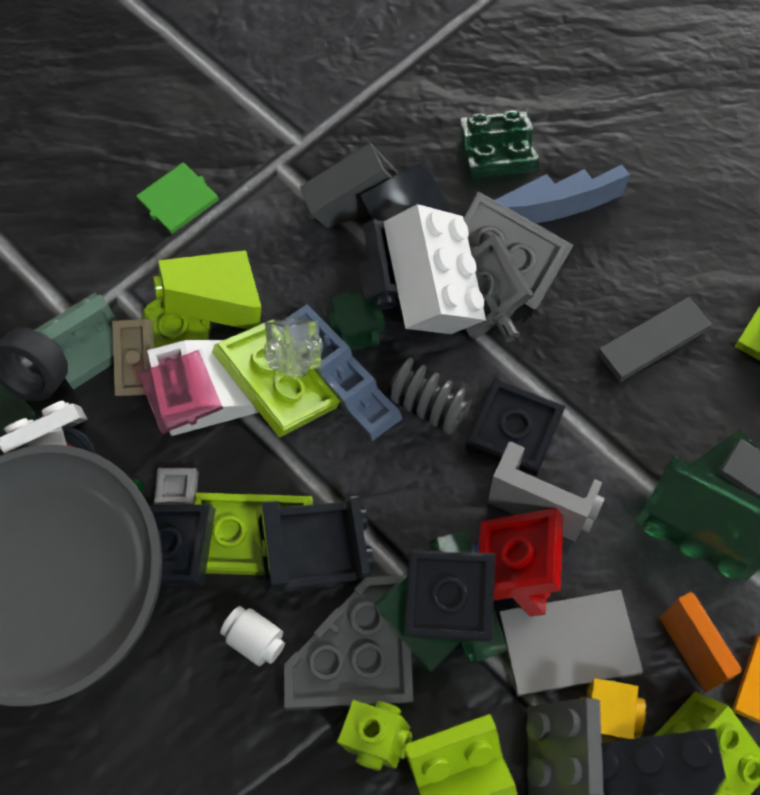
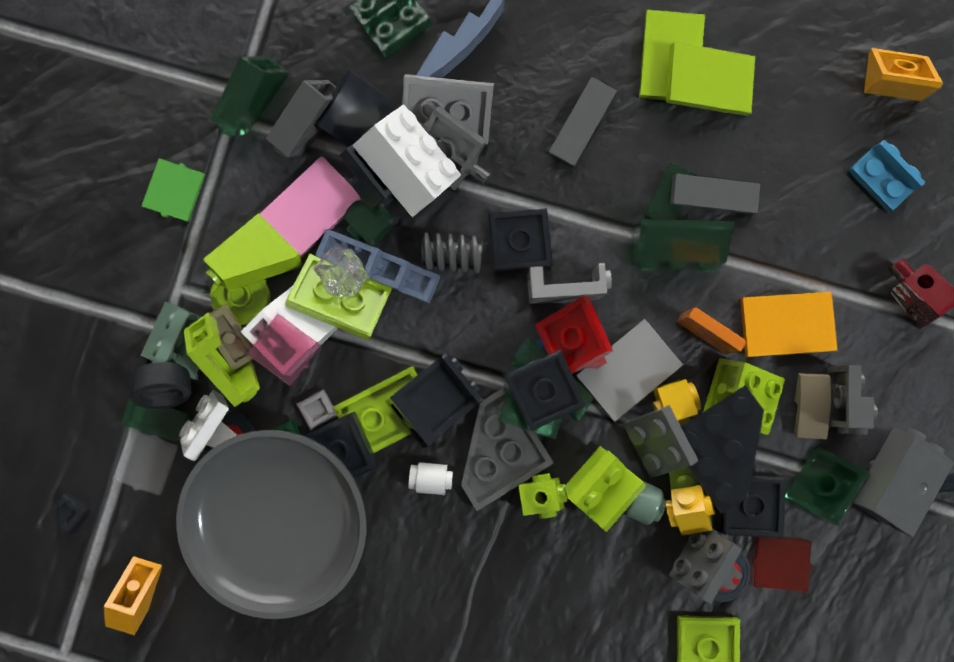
camera: 30 degrees left, 20 degrees up
none -> lime panel [184,312,260,407]
none -> clear green slope [210,56,290,137]
none -> bright pink tile [260,156,362,258]

